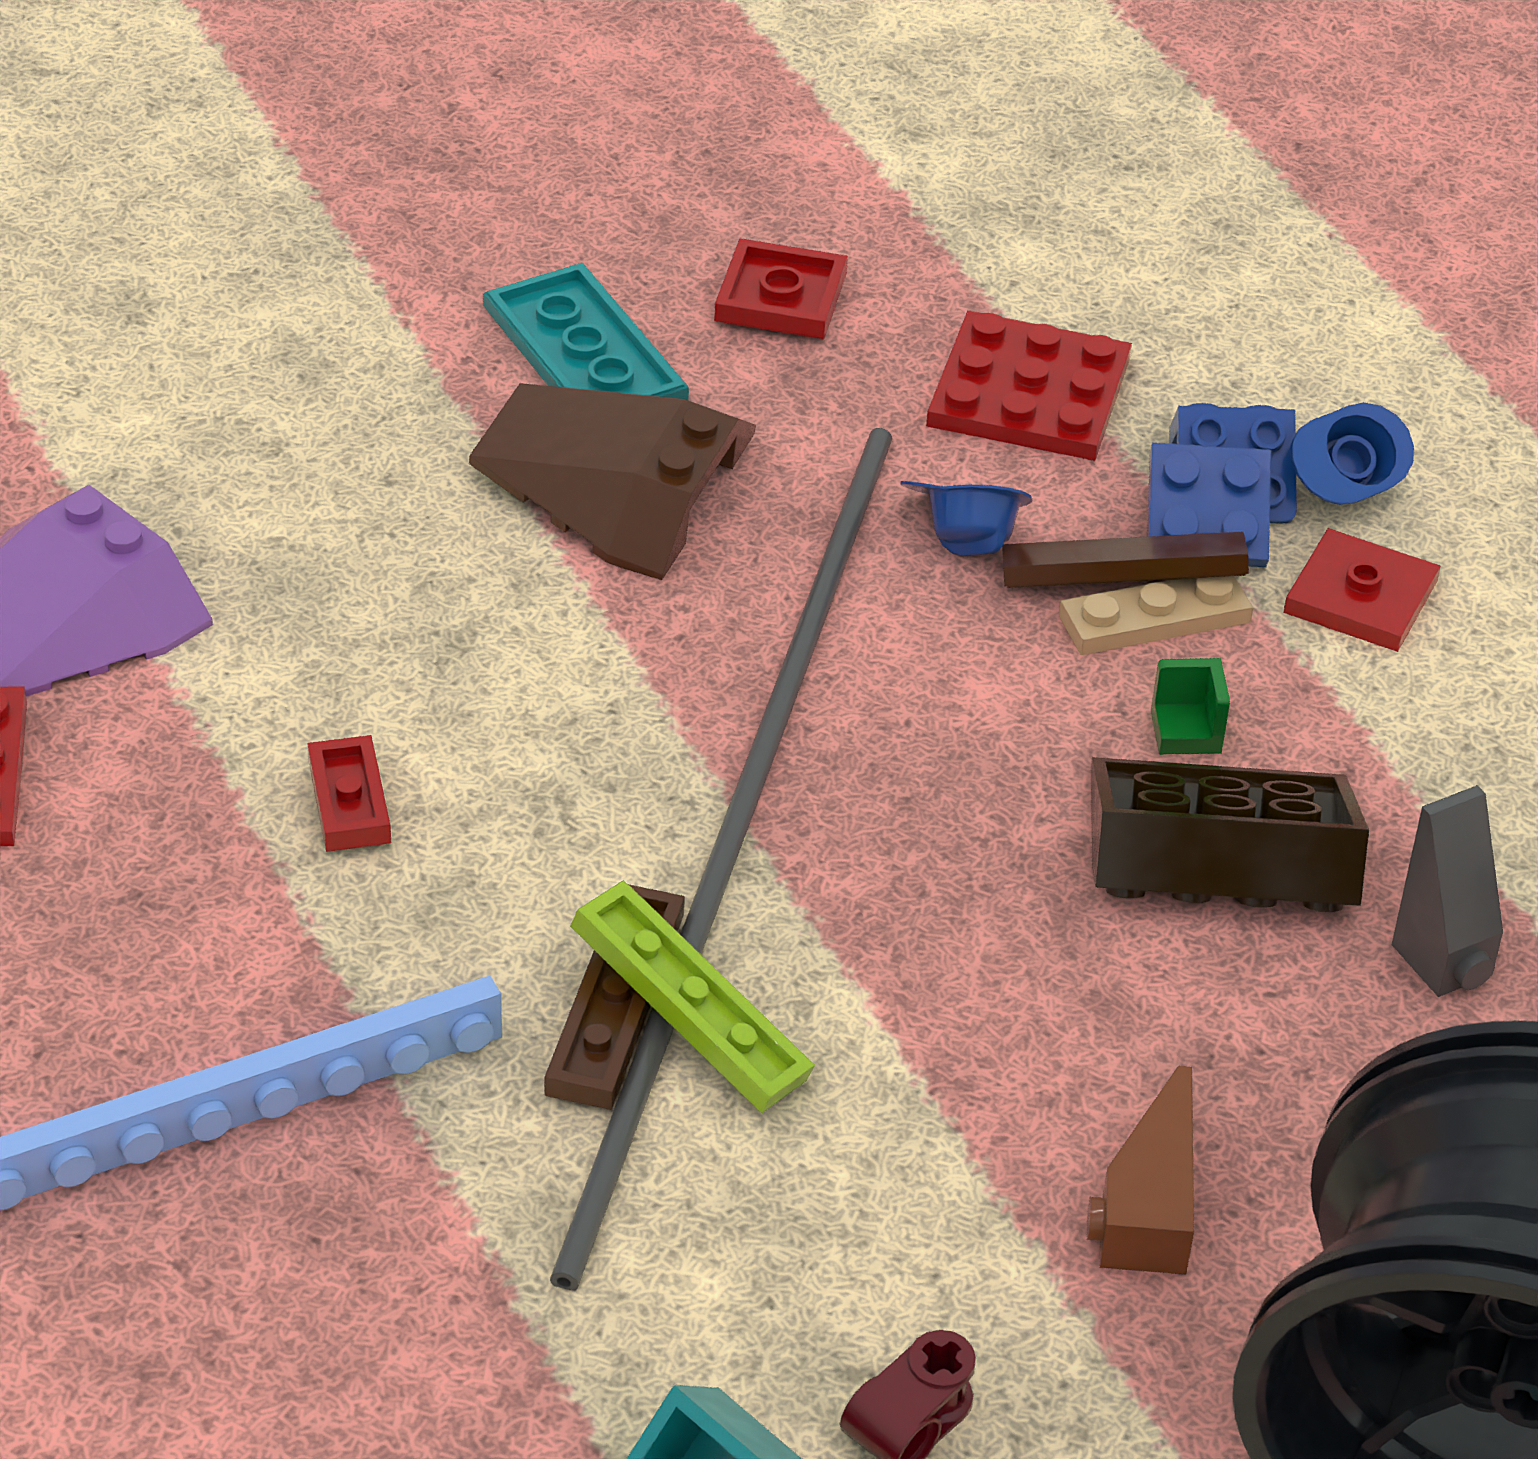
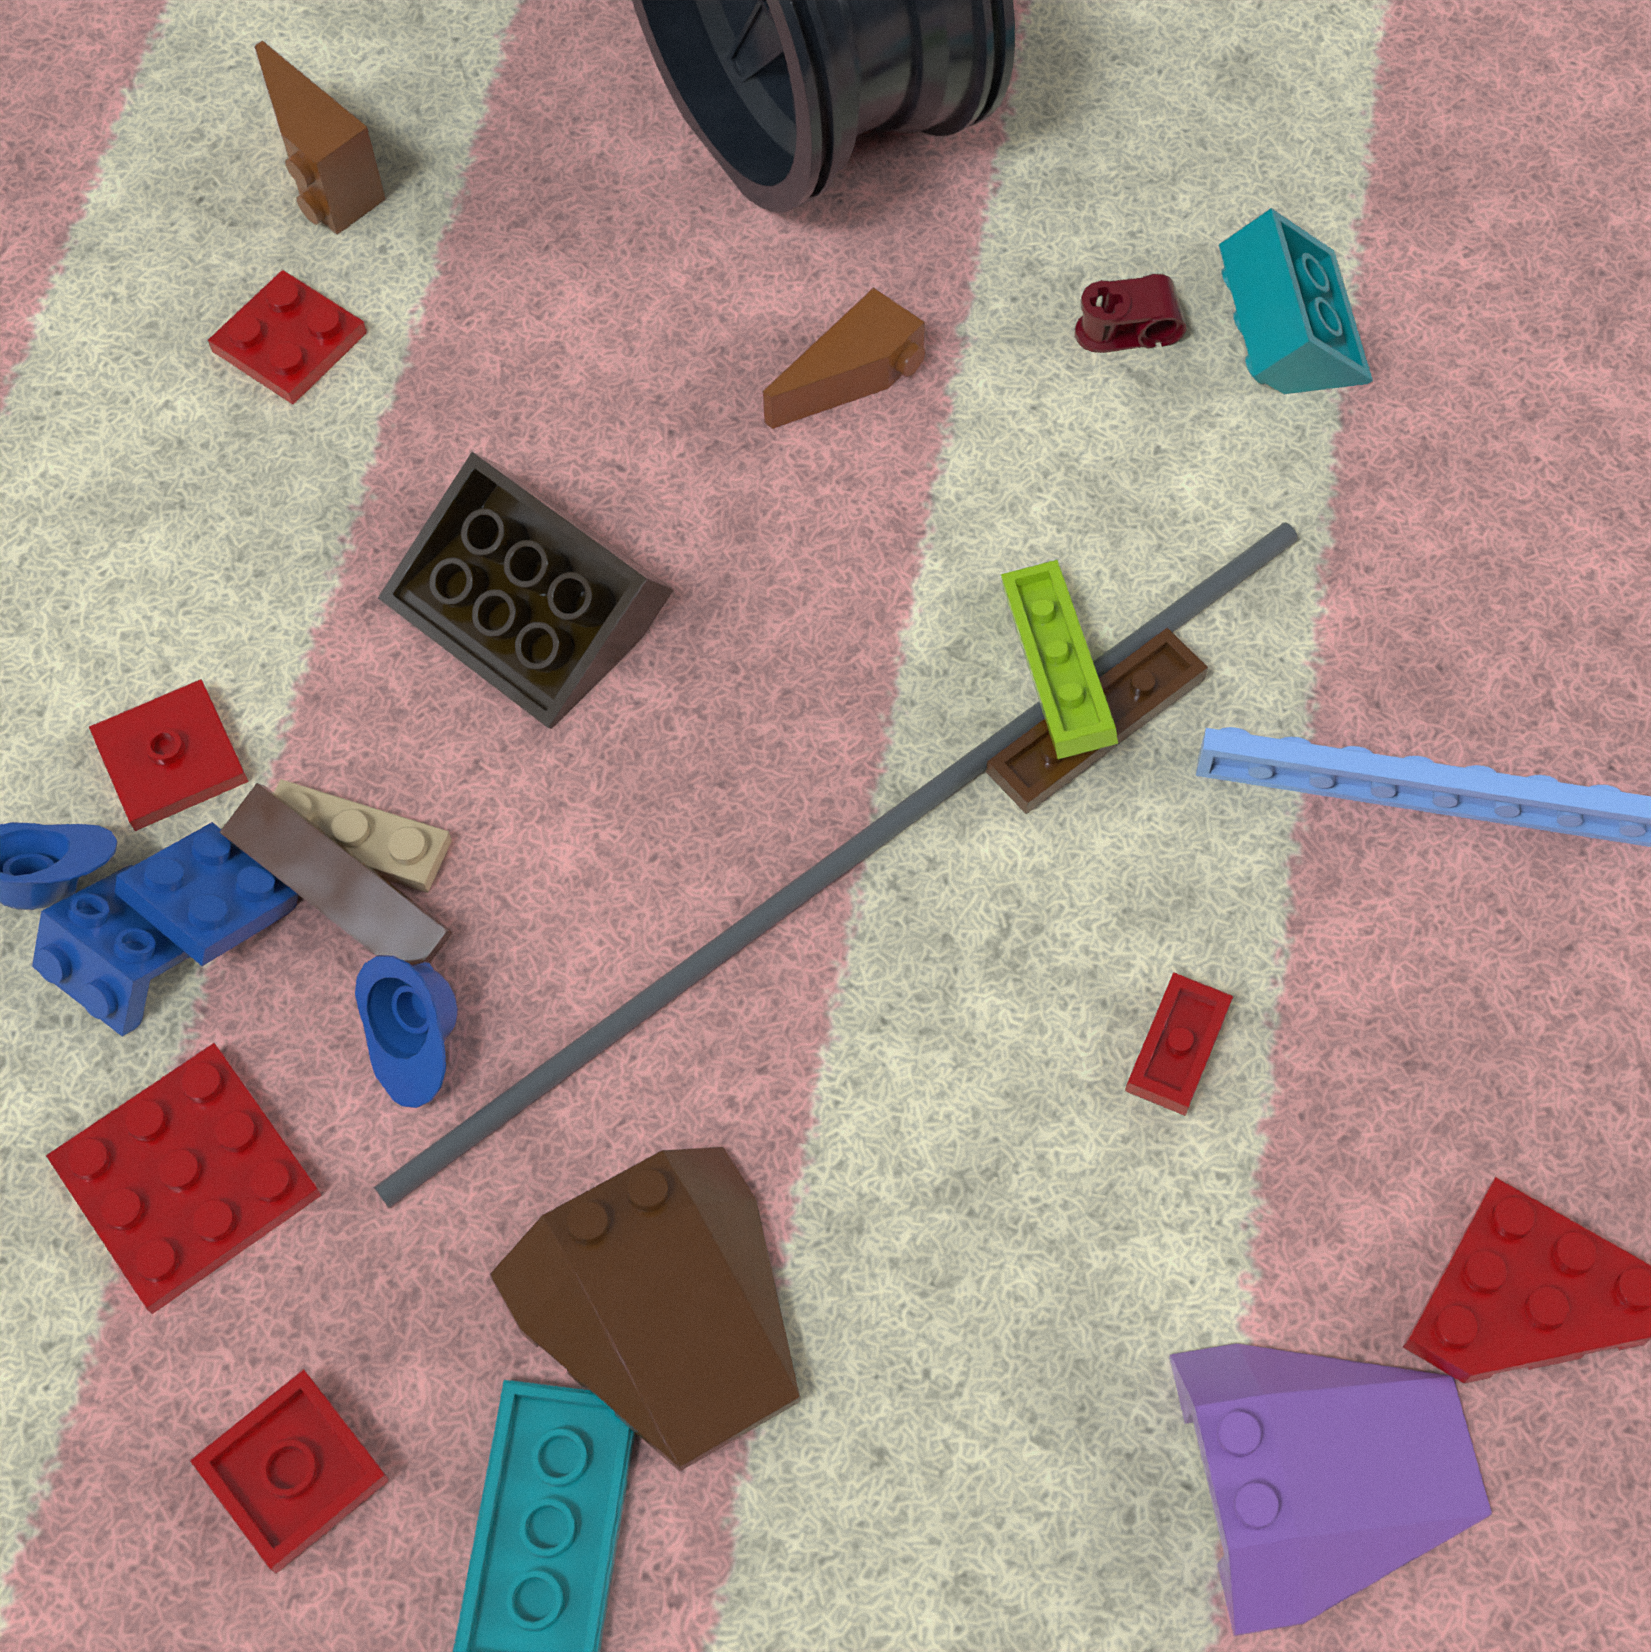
camera: 140 degrees left, 20 degrees up
green panel [1151,658,1230,755] -> none
dark grey slope [1391,785,1503,997] -> none

